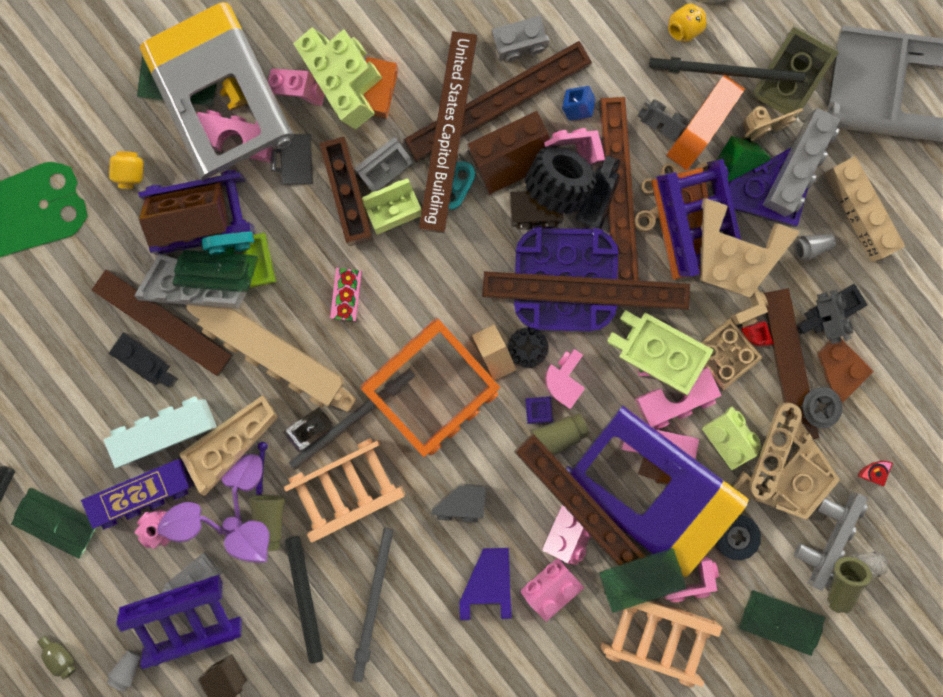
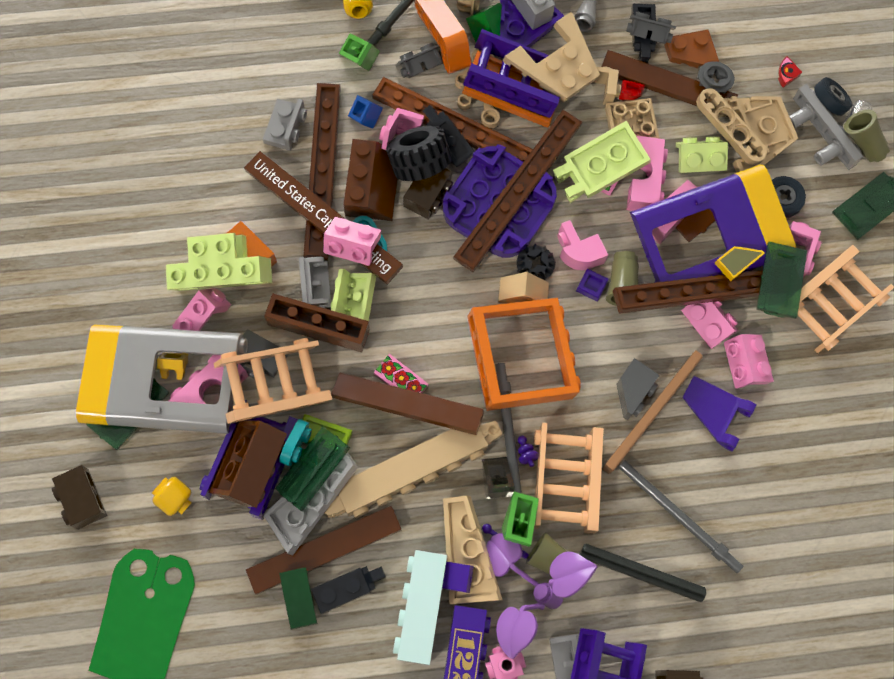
camera: 65 degrees left, 15 degrees down
none -> dark brown brick [52,465,107,529]
none -> light nougat fence [213,338,332,424]
none -> dark green slope [279,567,318,630]
none -> bright pink bracket [323,217,381,266]
none -> reddish brown tile [331,372,484,435]
none -> bright green slope [339,33,380,71]
none -> dark purple tile [442,561,474,593]
none -> bright green slope [502,491,539,547]
none -> dark purple hair [518,435,539,467]
none -> medium nougat tile [602,350,703,474]
none -> olive tile [715,246,765,281]
none -> black bush [814,77,852,116]

